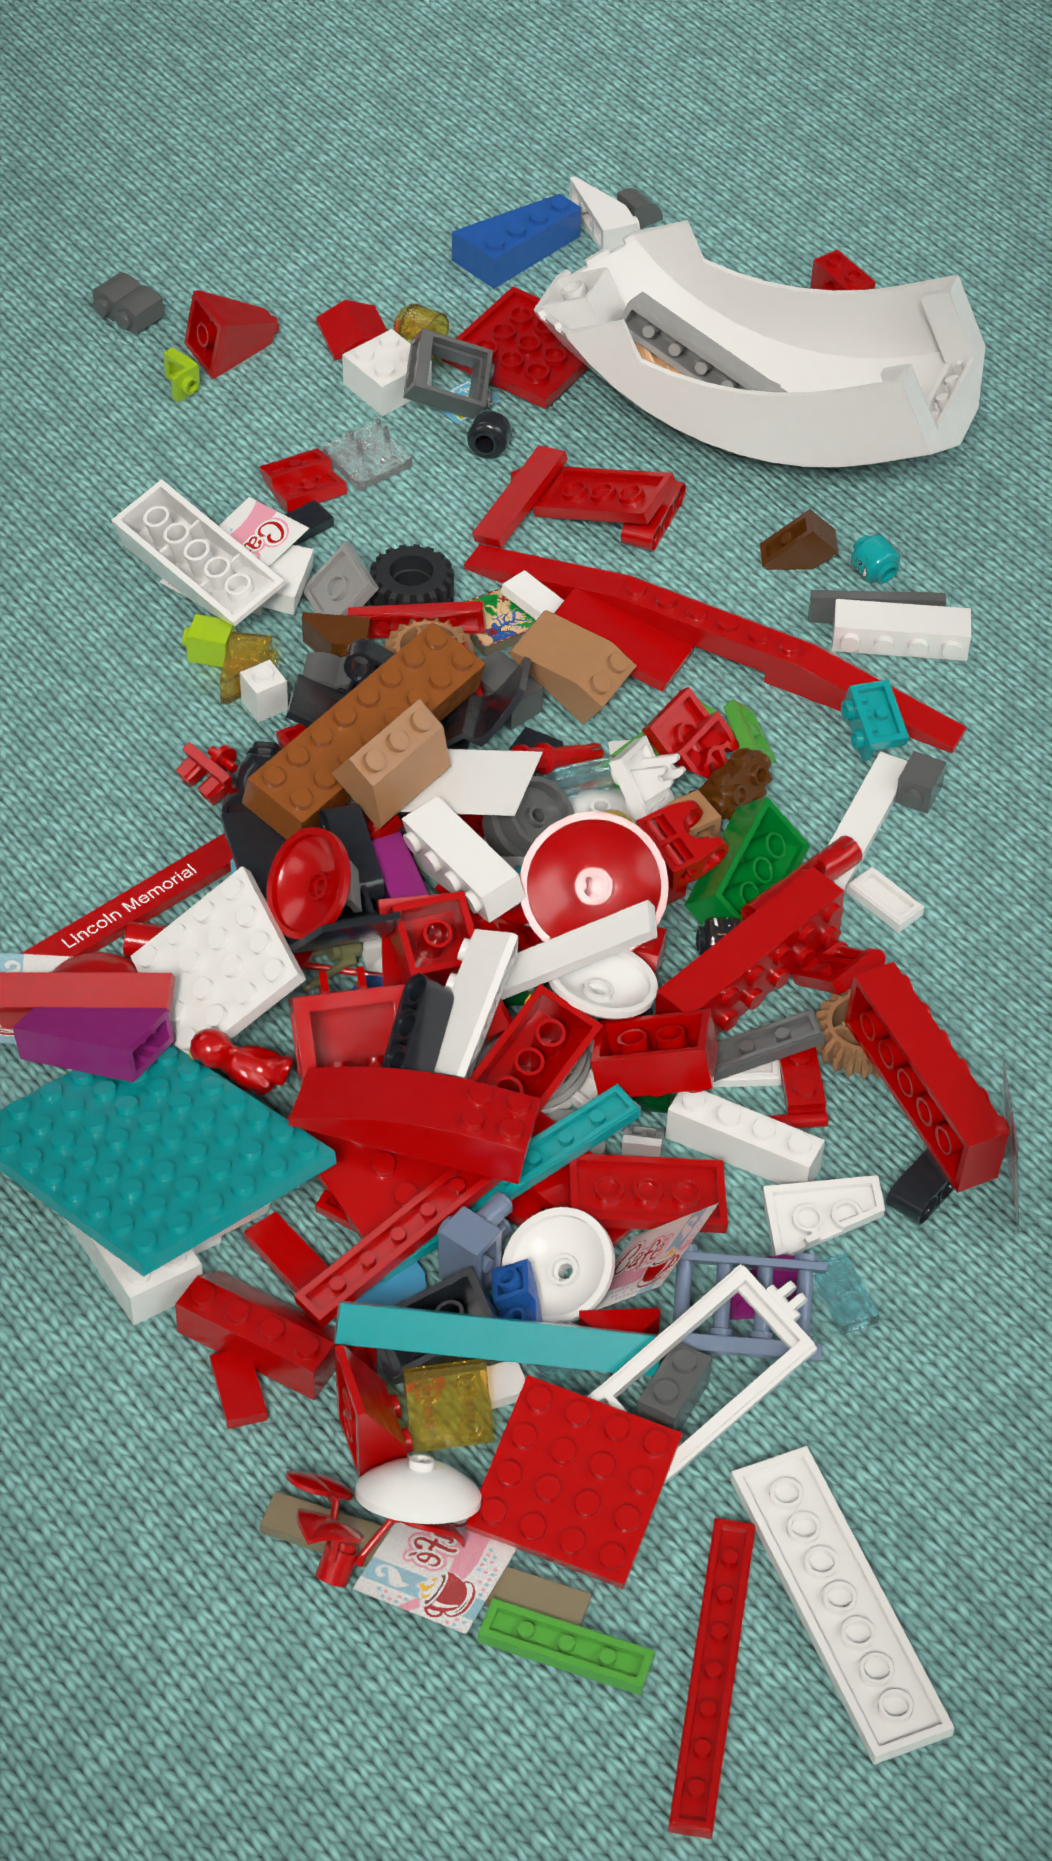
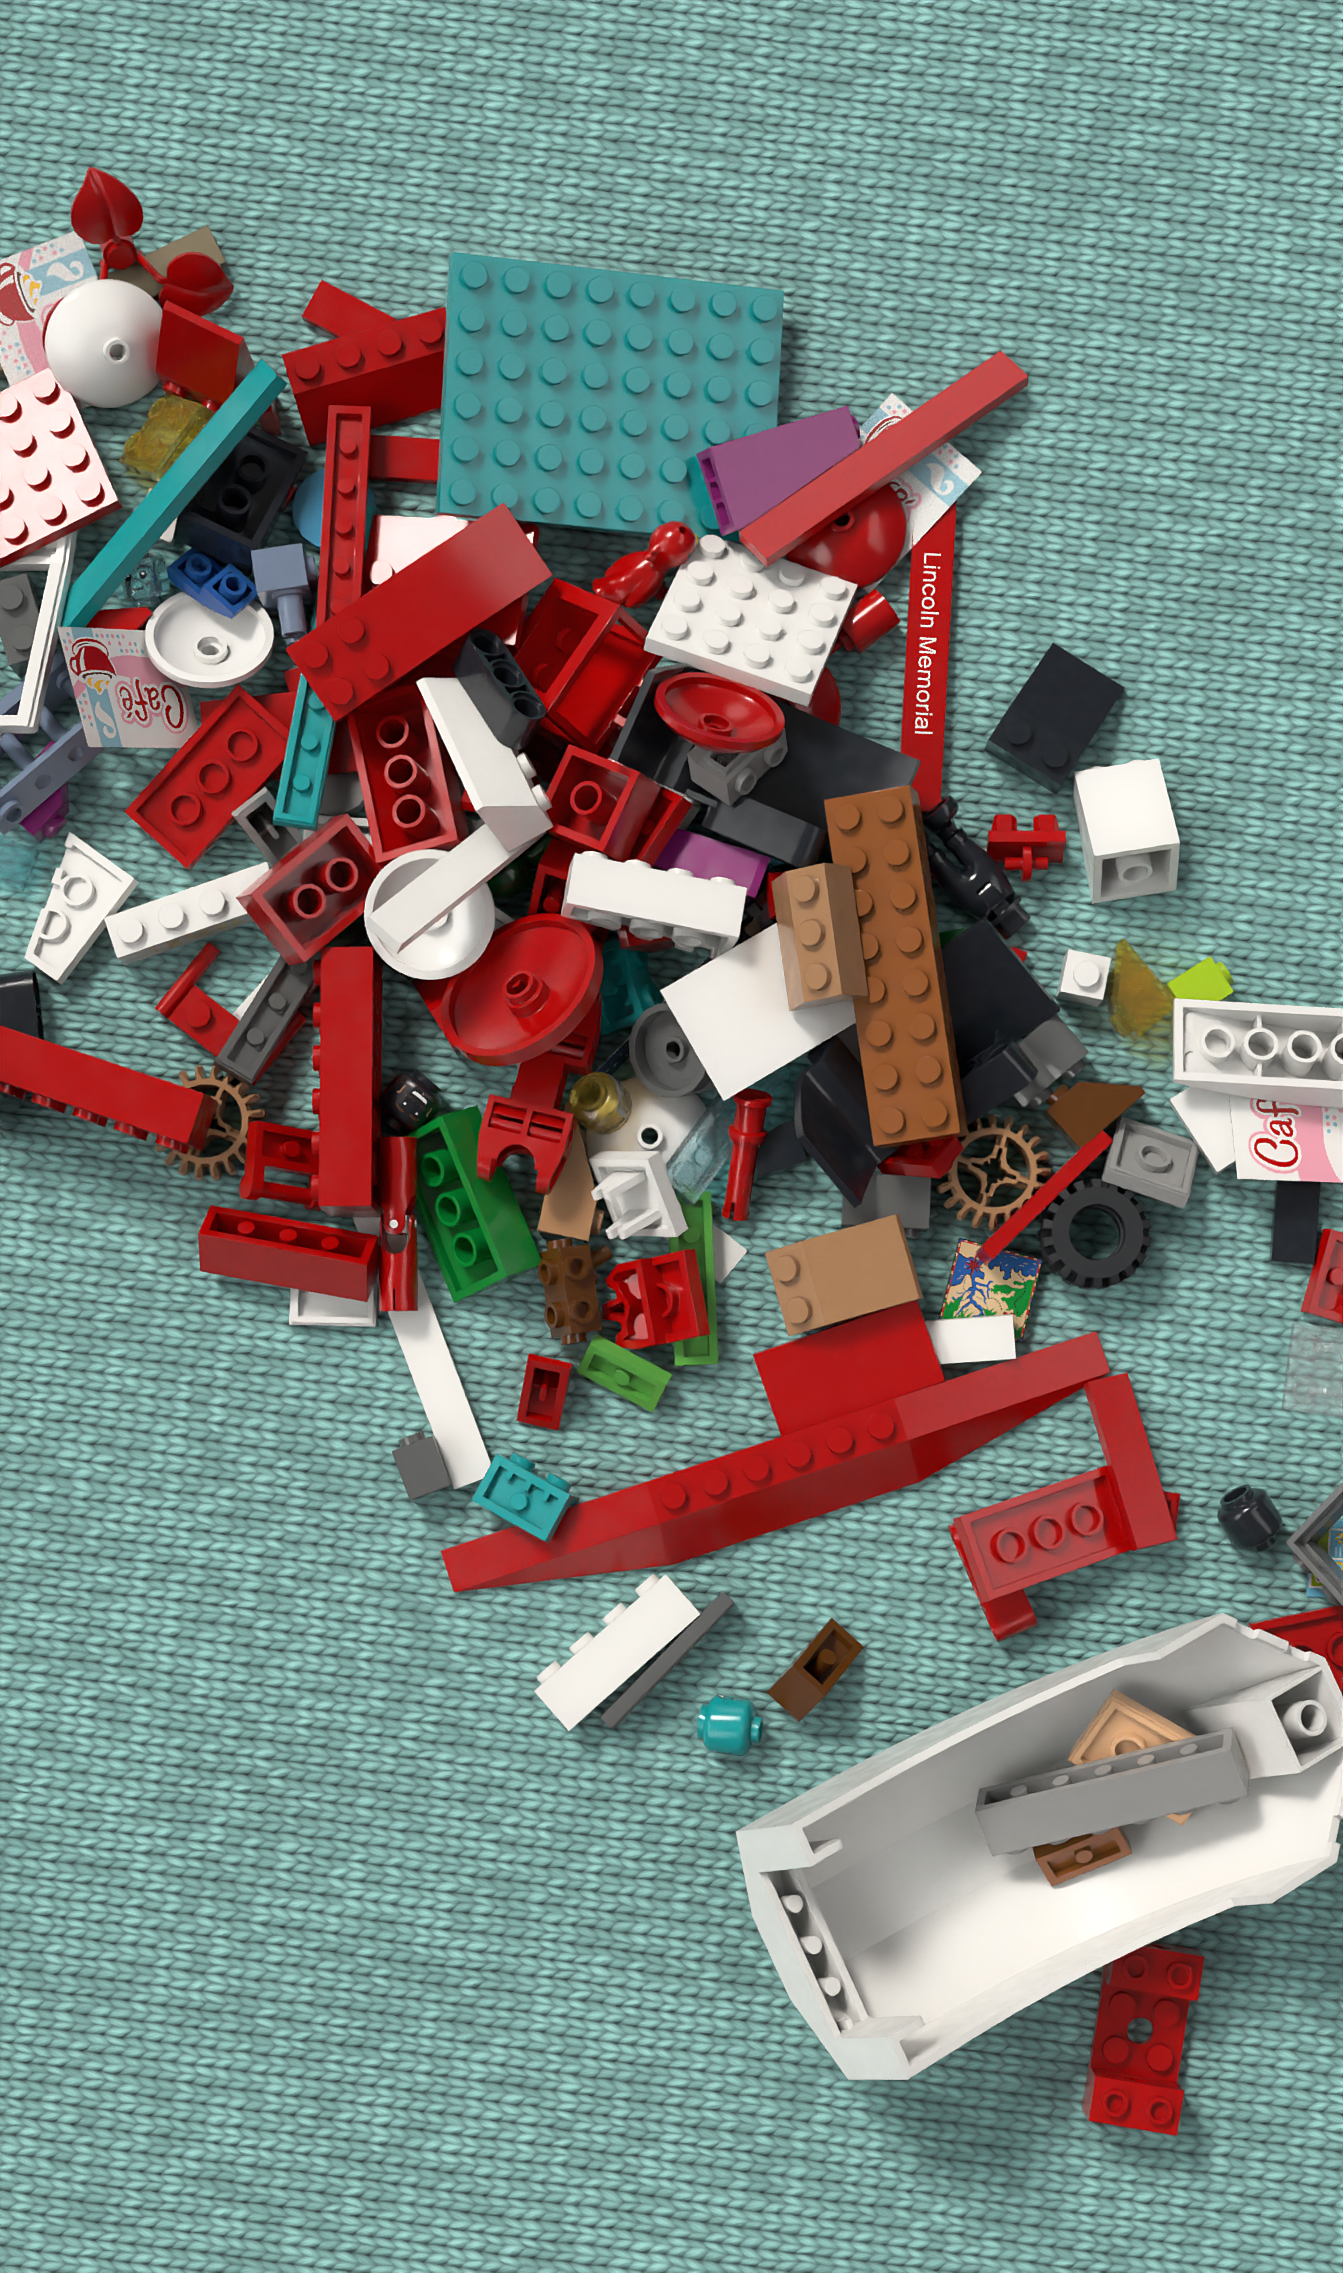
camera: 140 degrees right, 35 degrees up
none -> red brick [198,1205,379,1302]
none -> red slope [516,1353,574,1430]
none -> black slope [984,643,1125,795]
none -> white slope [1073,758,1180,904]

